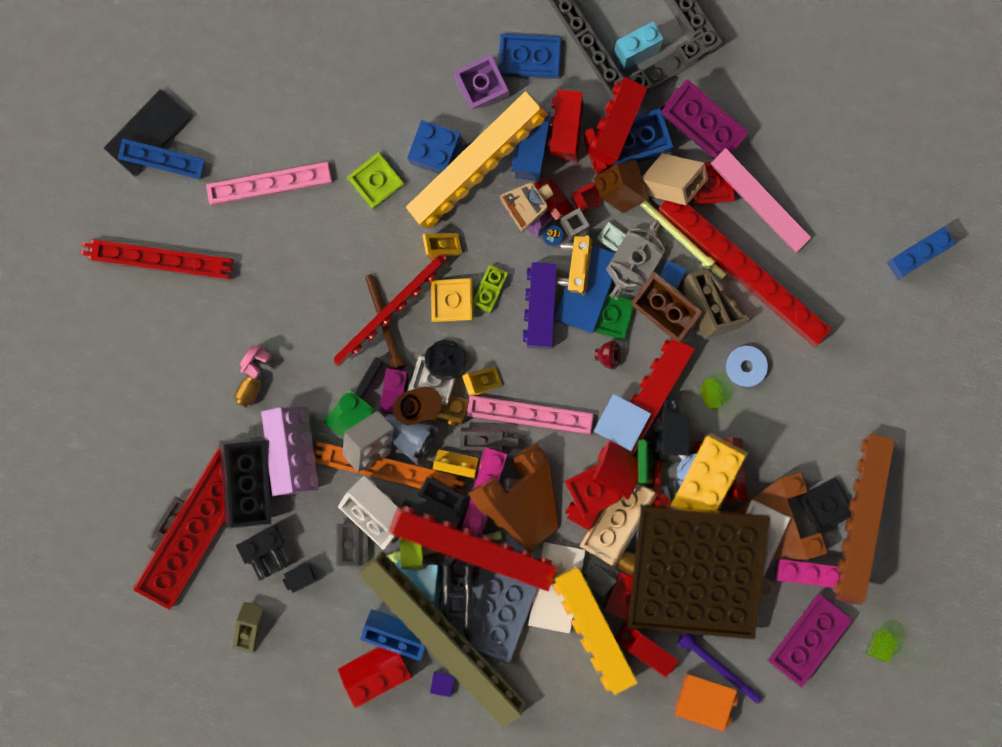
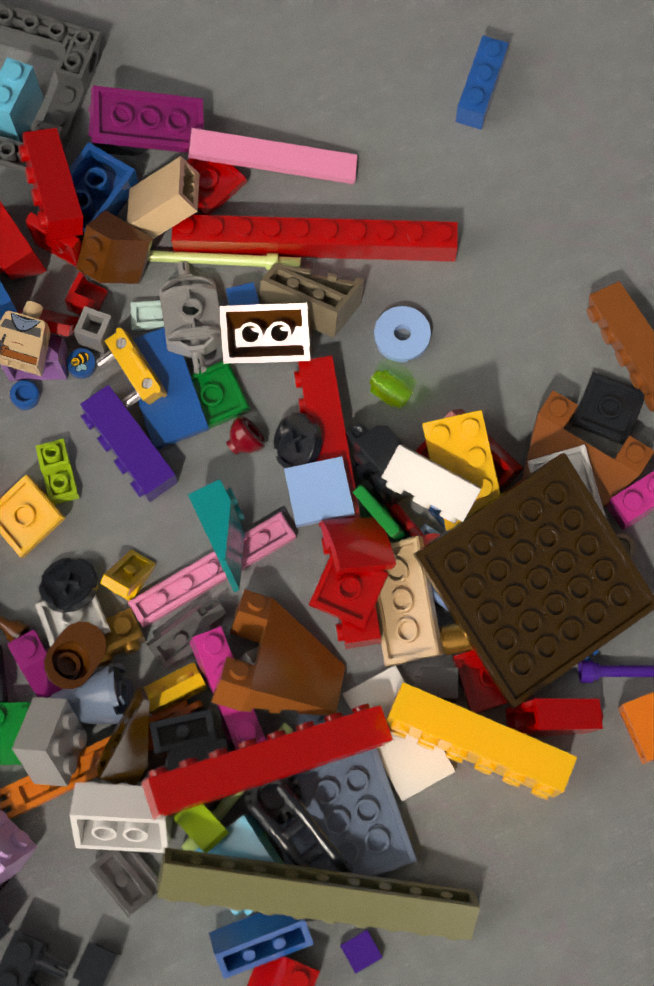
camera: 40 degrees left, 10 degrees down
none -> blue tile [10,380,40,410]
none -> dark brown slope [95,687,150,786]
none -> teal slope [187,479,245,592]
none -> black tile [273,412,322,468]
none -> white brick [381,444,482,523]

